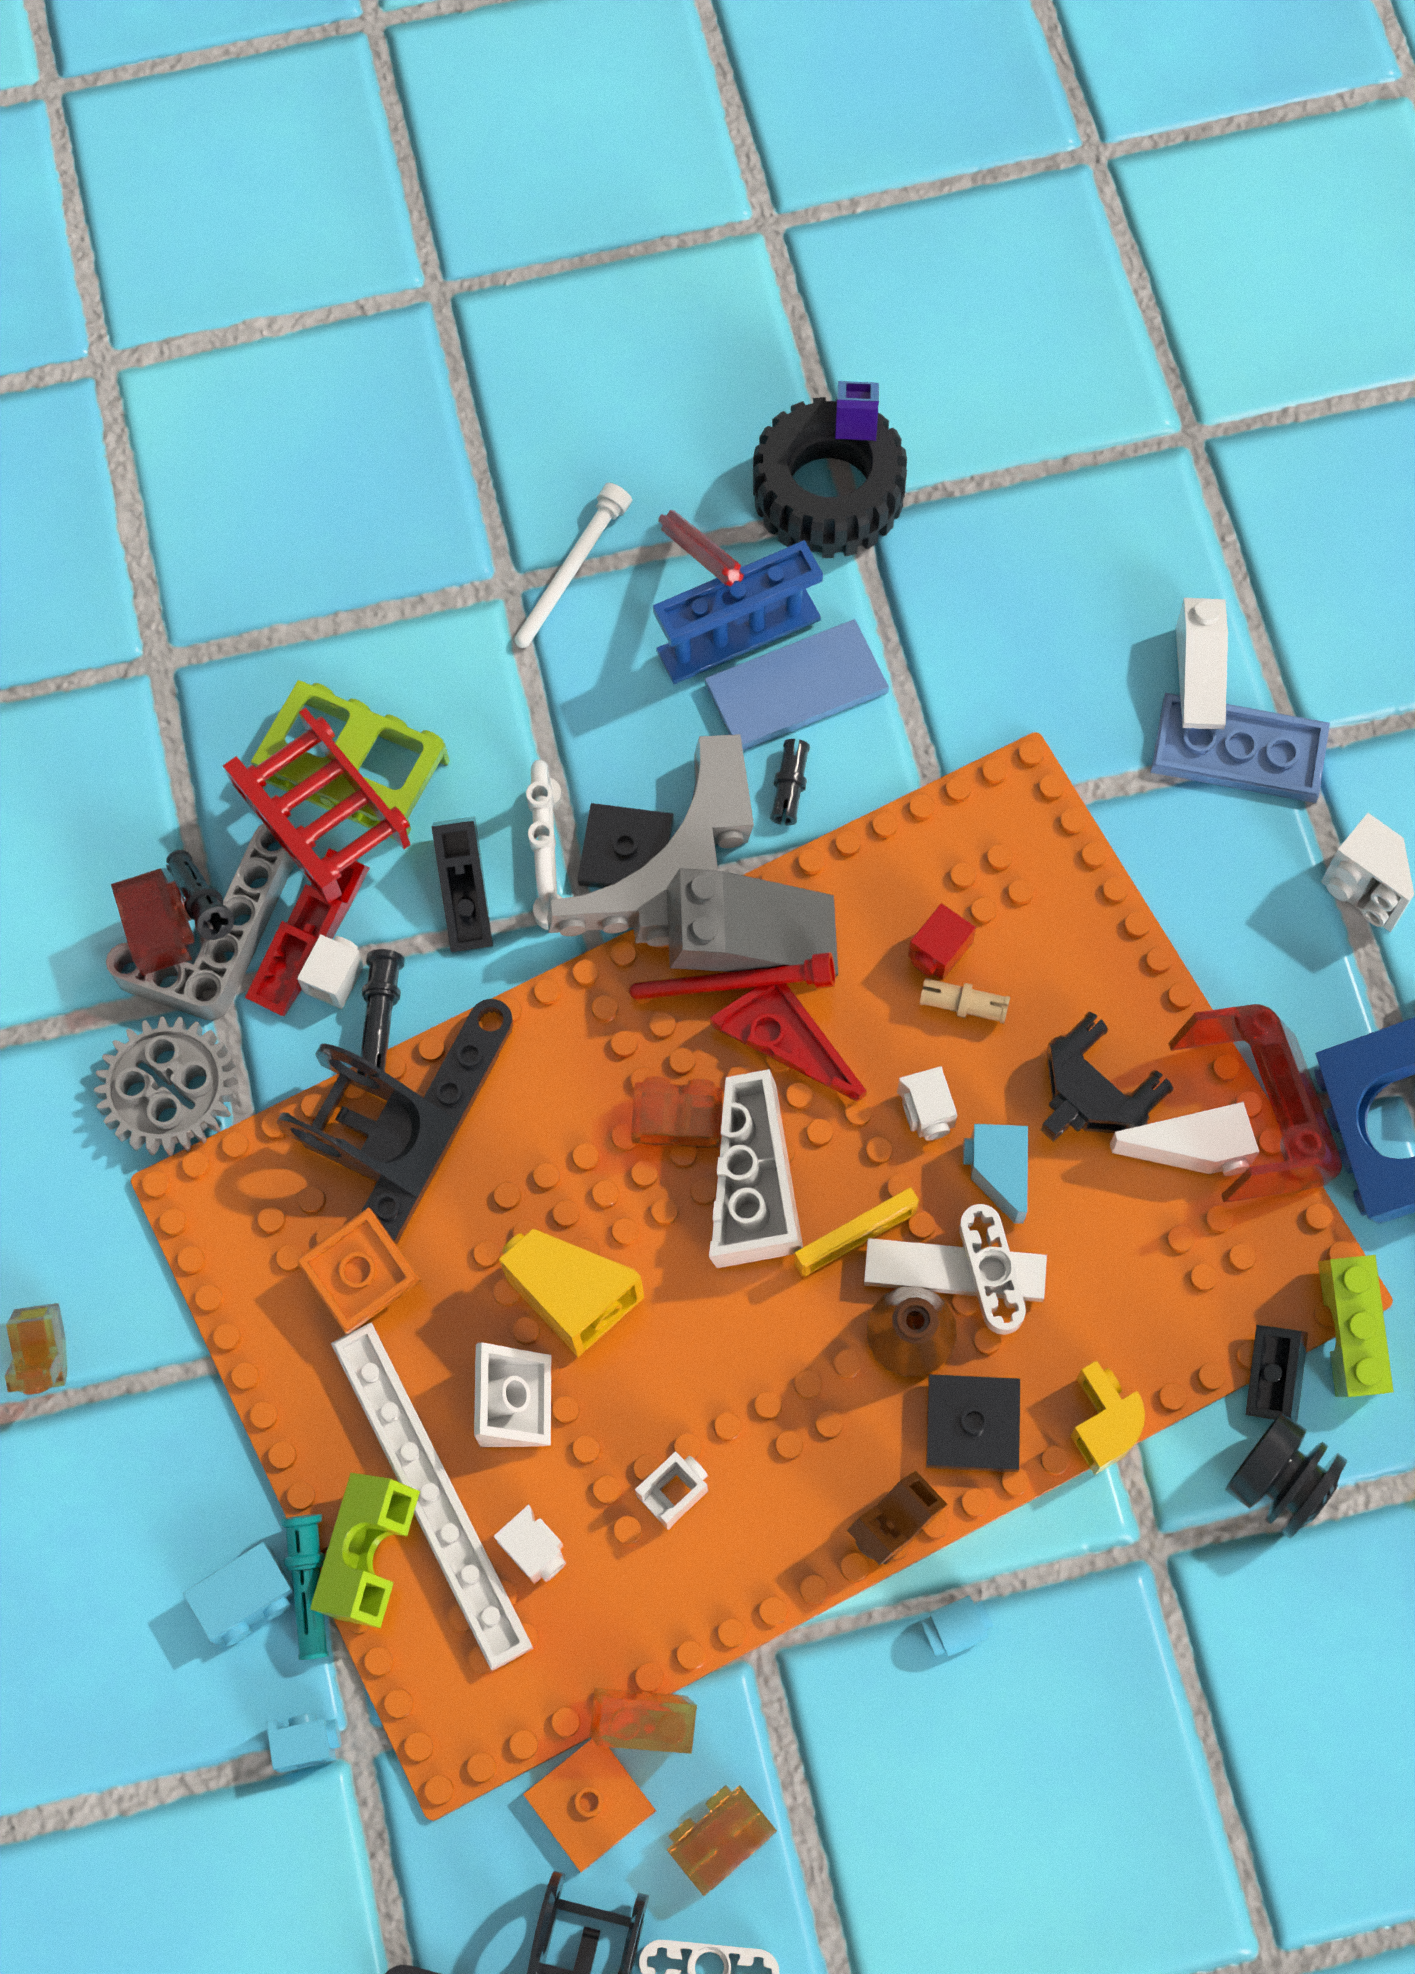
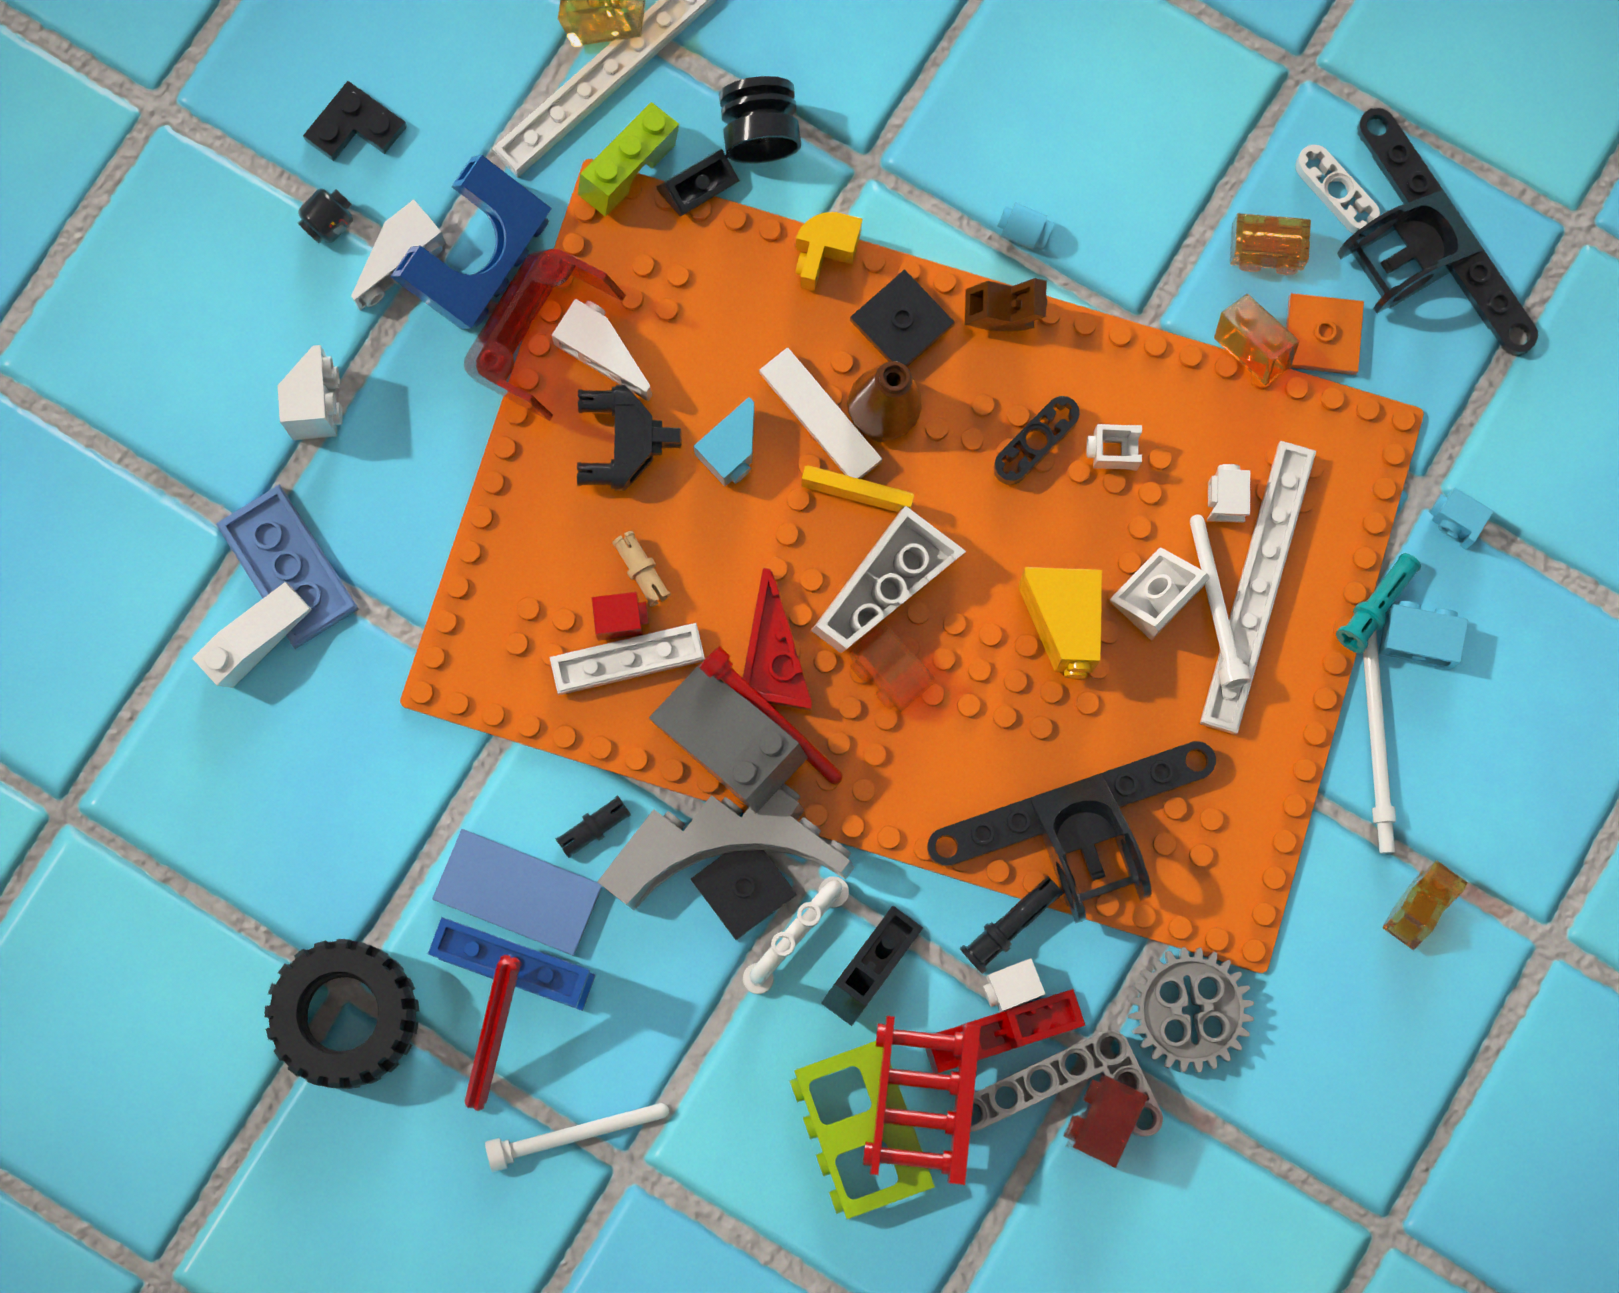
camera: 140 degrees left, 10 degrees up
black pin [166,850,234,940] -> none
orange plate [295,1207,422,1334] -> none
lime arch [310,1473,420,1628] -> none
dark purple slope [835,381,879,441] -> none
white window [897,1066,957,1141] -> none
white beam [959,1204,1026,1335] -> none
none -> white tile [549,623,705,695]
none -> black beam [994,396,1080,485]
none -> white piece [1190,514,1251,689]
none -> white bar [1363,630,1396,854]

